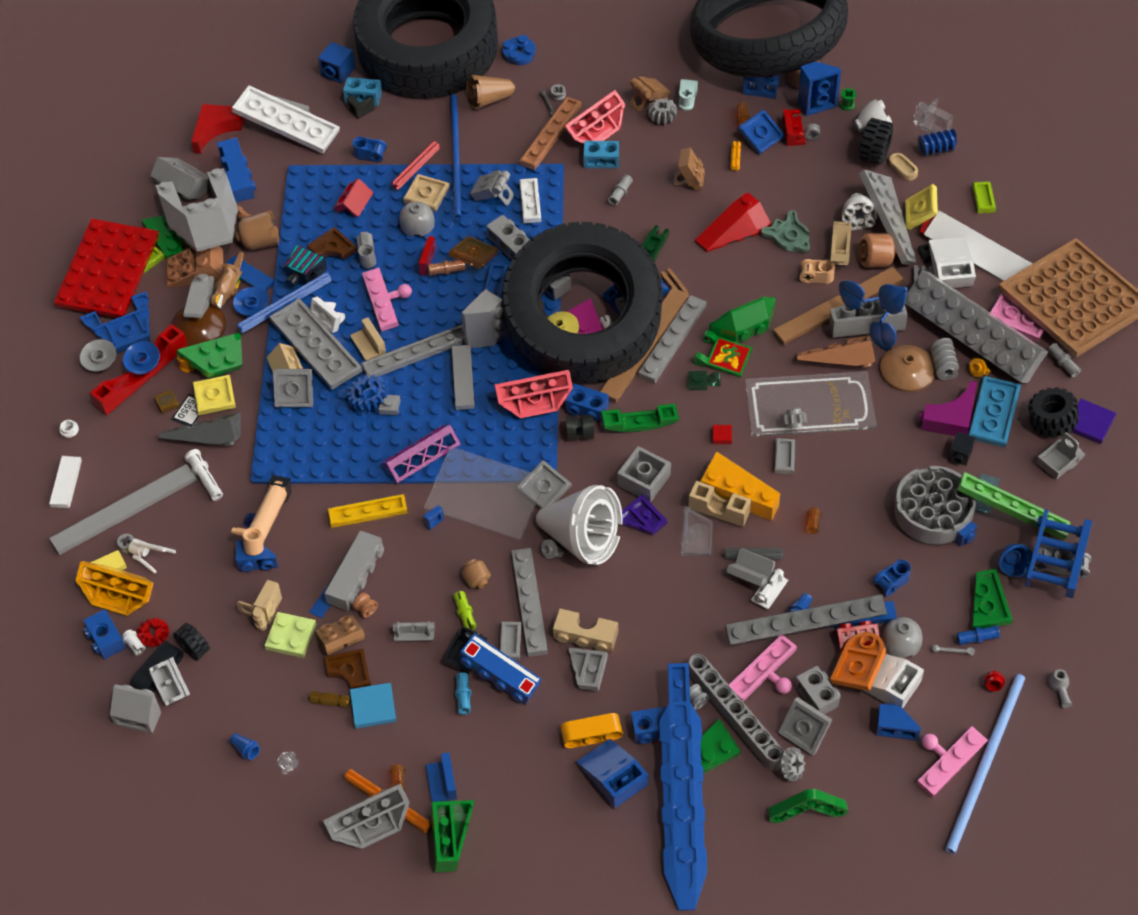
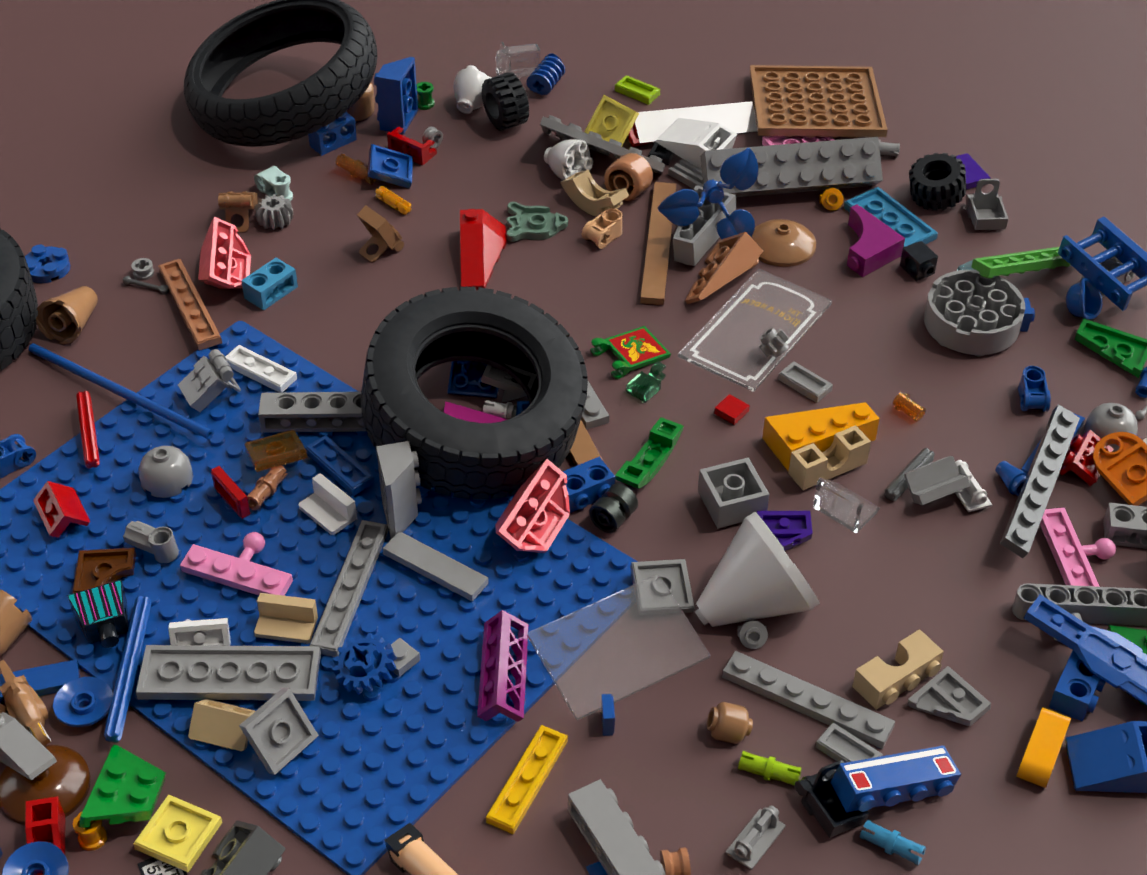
camera: 55 degrees left, 10 degrees down
tan tile [403,174,450,212] -> none
light grey pin [608,175,633,206] -> none
green wedge [709,297,776,342] -> none
tan tile [889,153,918,181] -> none
light grey piece [930,338,959,380] -> none
none -> white panel [299,473,357,535]

